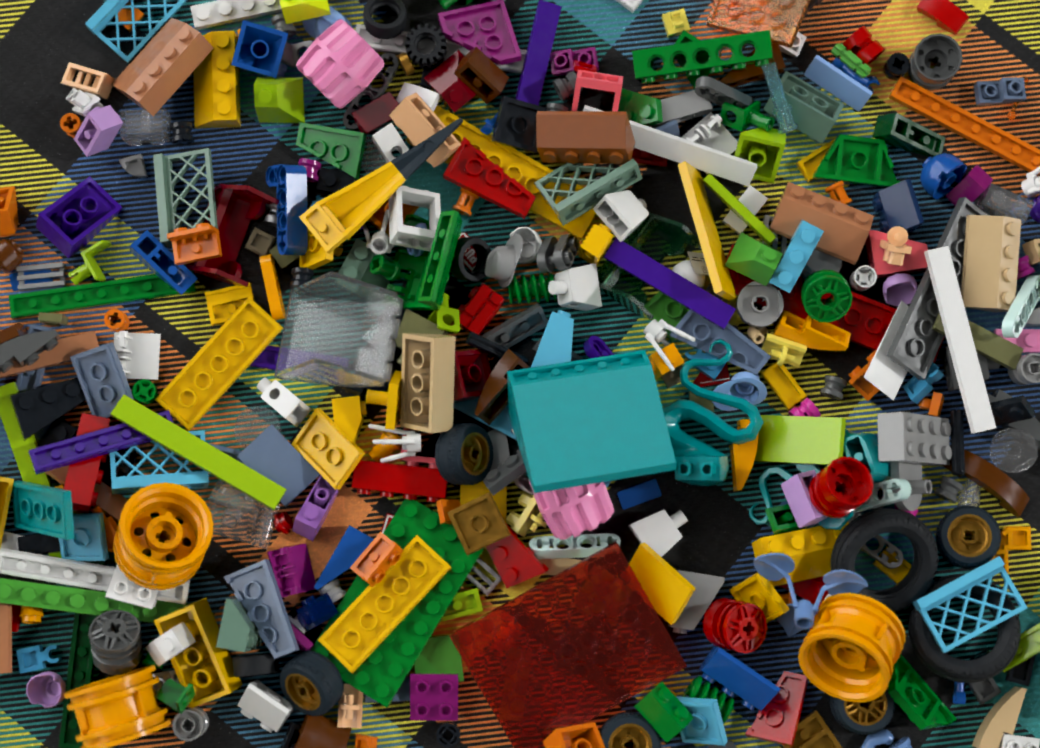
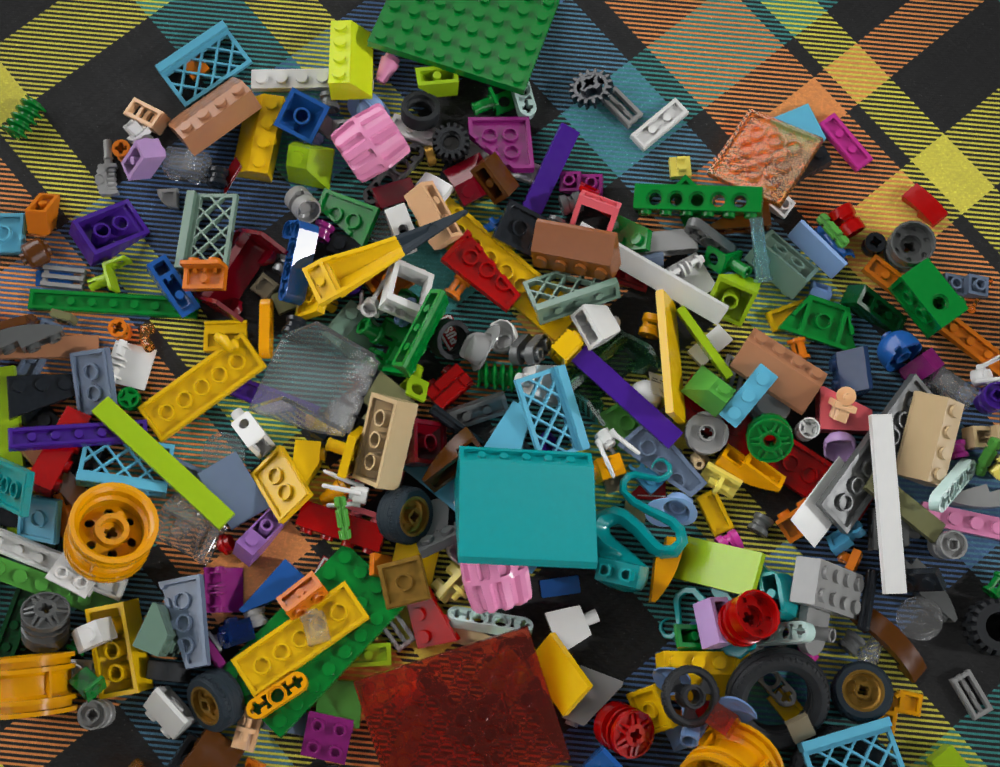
camera: 15 degrees right, 5 degrees down
none -> light grey piece [95,139,120,197]
none -> clear orange arm [139,323,155,353]
none -> yellow arm [214,332,239,352]
none -> red sticker [223,157,242,194]
none -> light orange beam [246,671,309,720]
none -> light grey wheel [284,186,321,223]
none -> clear bracket [300,608,331,646]
none -> bright green axle [334,496,351,540]
none -> medium azure fence [513,364,590,452]
none -> light orange wheel [638,312,659,340]
none -> black wheel [661,665,720,728]
none -> clear red brick [705,702,741,739]
none -> dark tan tile [785,712,816,744]
none -> medium blue tile [809,281,832,301]
none -> green piece [888,257,969,339]

